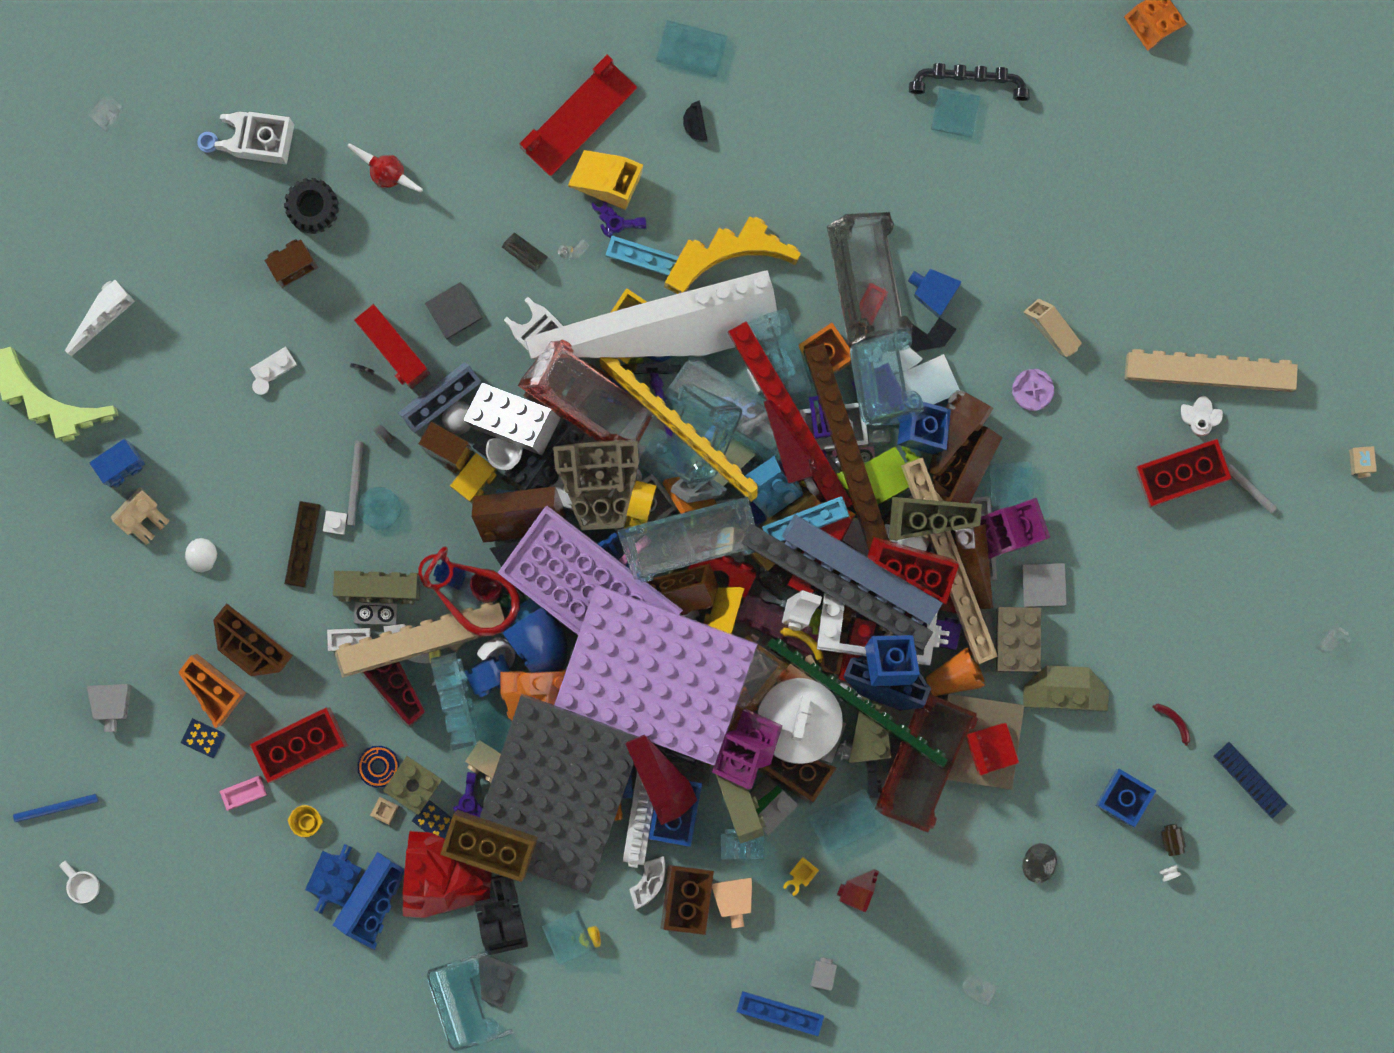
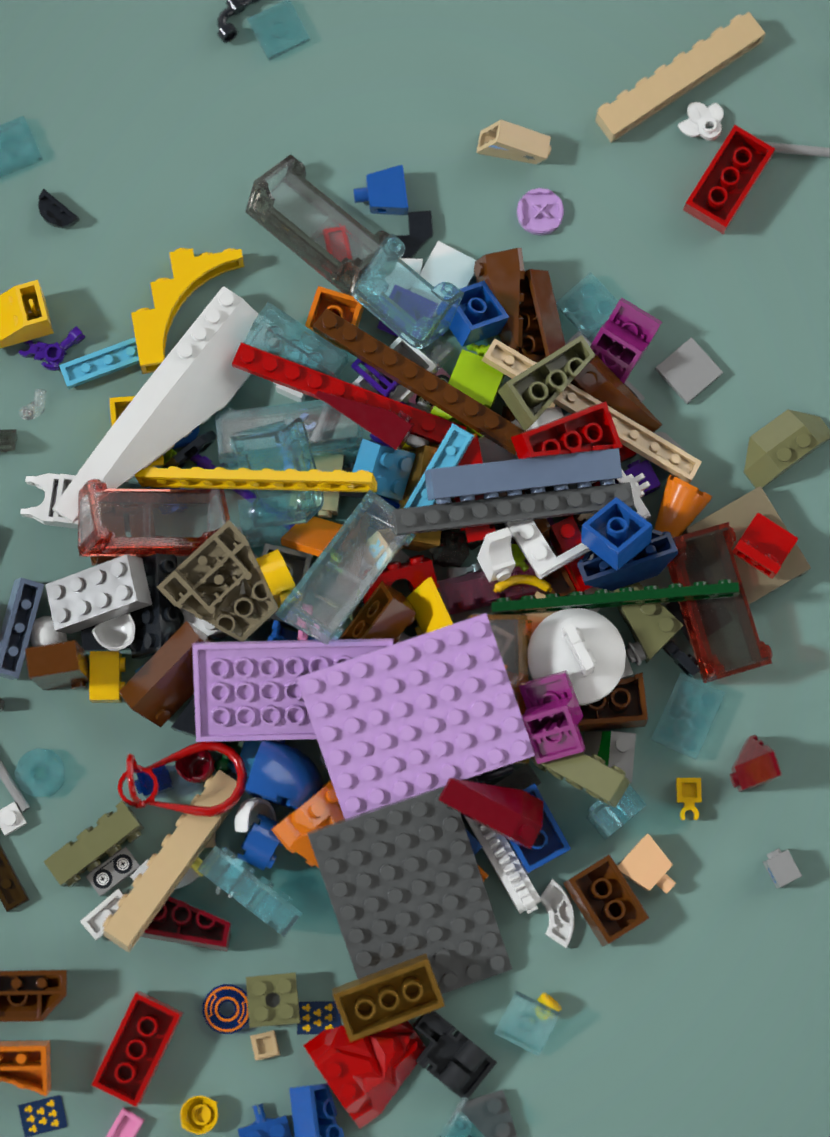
camera: 45 degrees left, 5 degrees down
dark purple piece [453,772,482,817] -> none
tan brick [465,740,501,783] -> none
light grey wing [671,467,727,503] -> none
blue plate [736,991,824,1036] -> none
dark tan brick [996,607,1041,673] -> none

